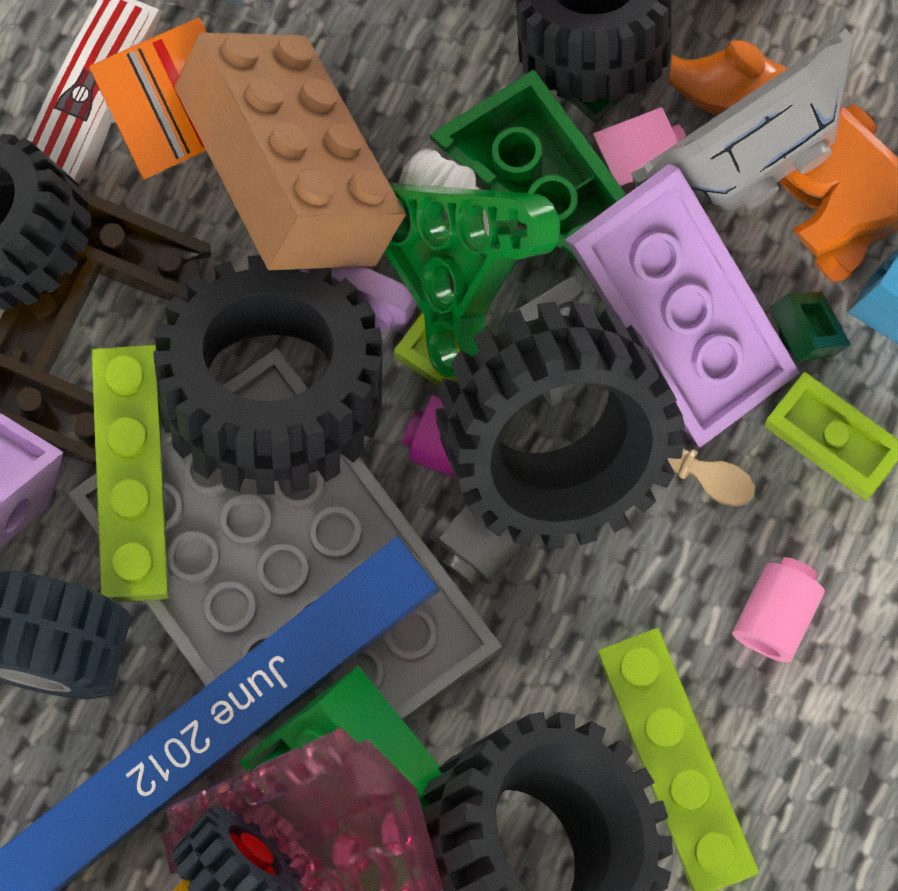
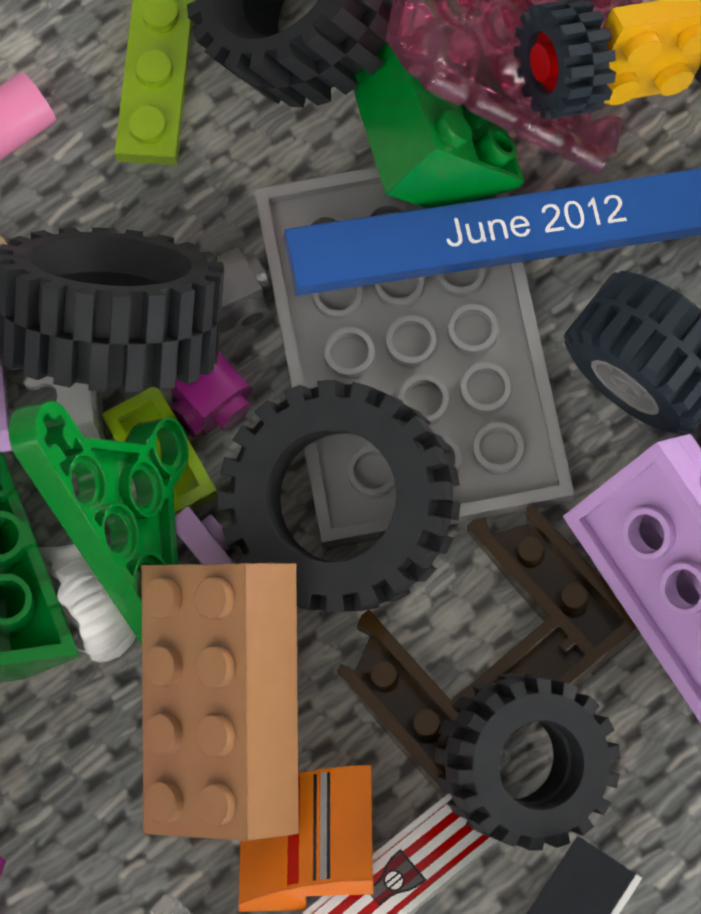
camera: 155 degrees left, 0 degrees up
lime plate [92,345,169,603] -> none

